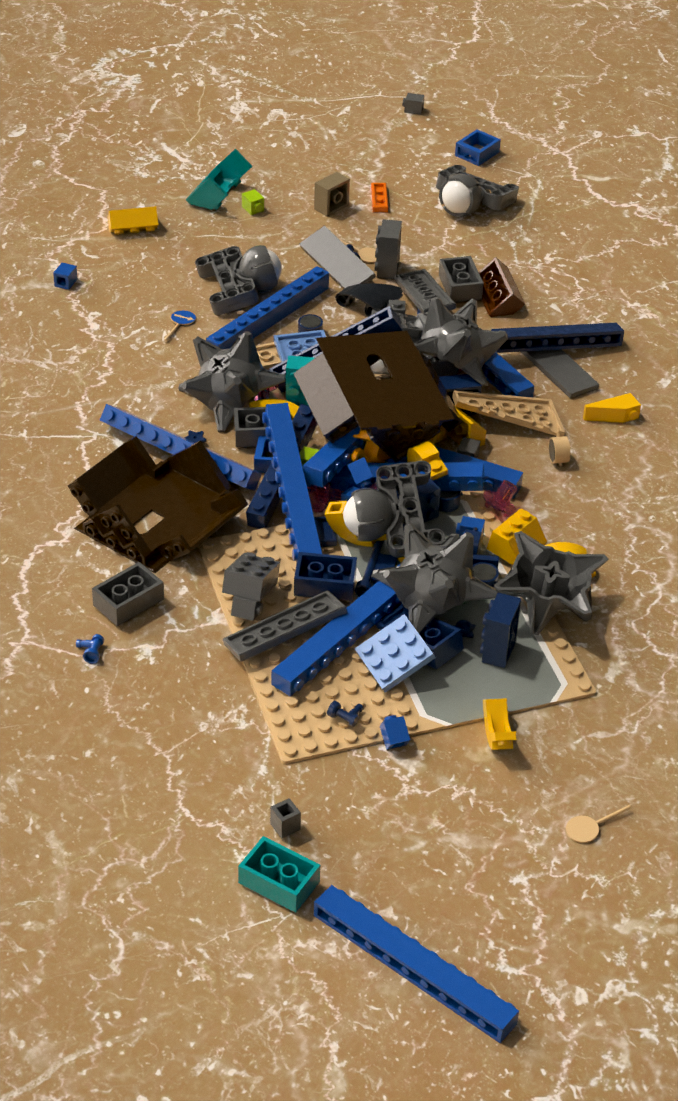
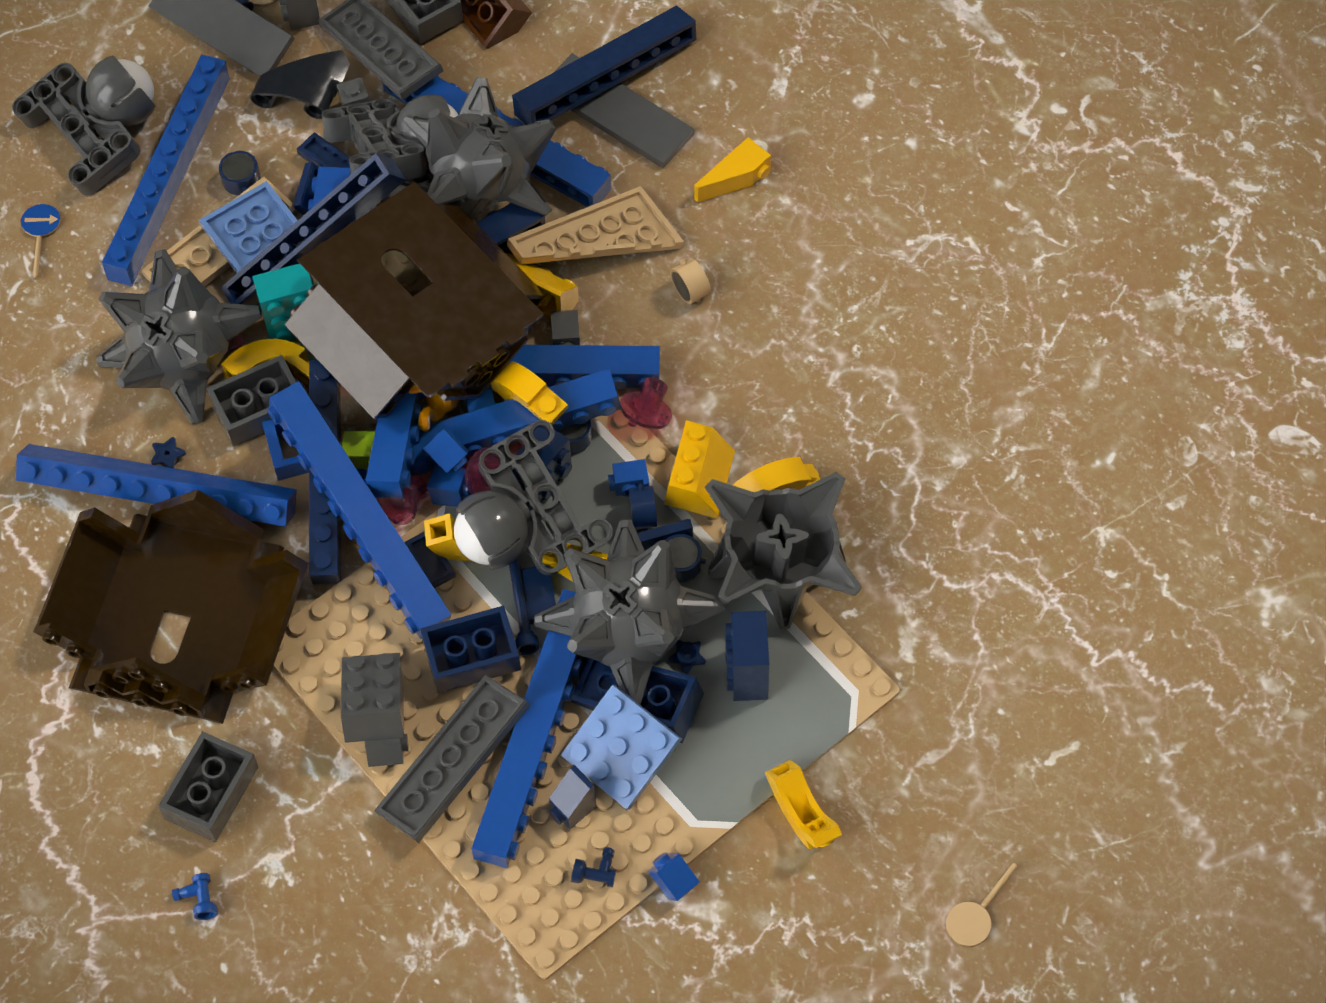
camera: 20 degrees left, 20 degrees up
none -> slope [549,764,596,829]

